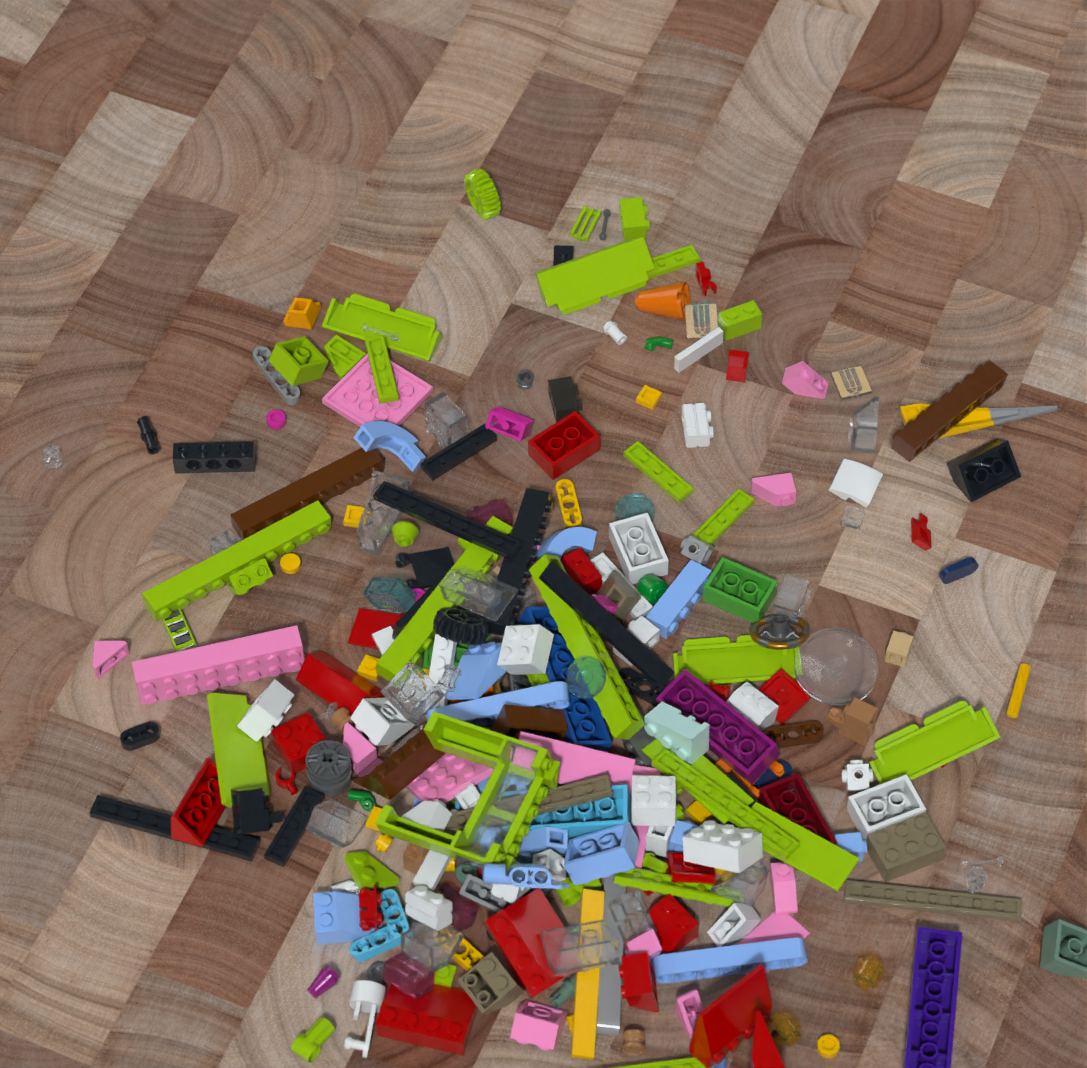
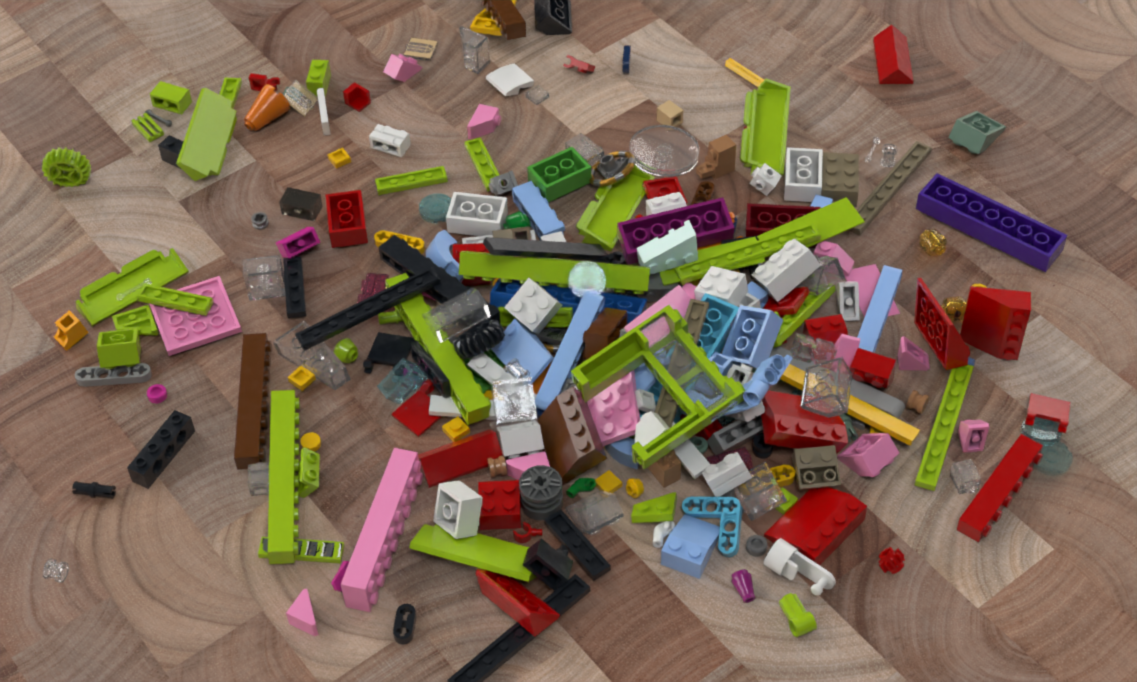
camera: 60 degrees left, 5 degrees down
clear hand [313,702,338,722] -> none
light blue arch [354,421,426,472] -> none
red hinge [358,885,382,931] -> none
clear pink brick [382,952,435,999] -> none
white pin [603,321,627,345] -> none
green arm [645,336,674,351] -> none

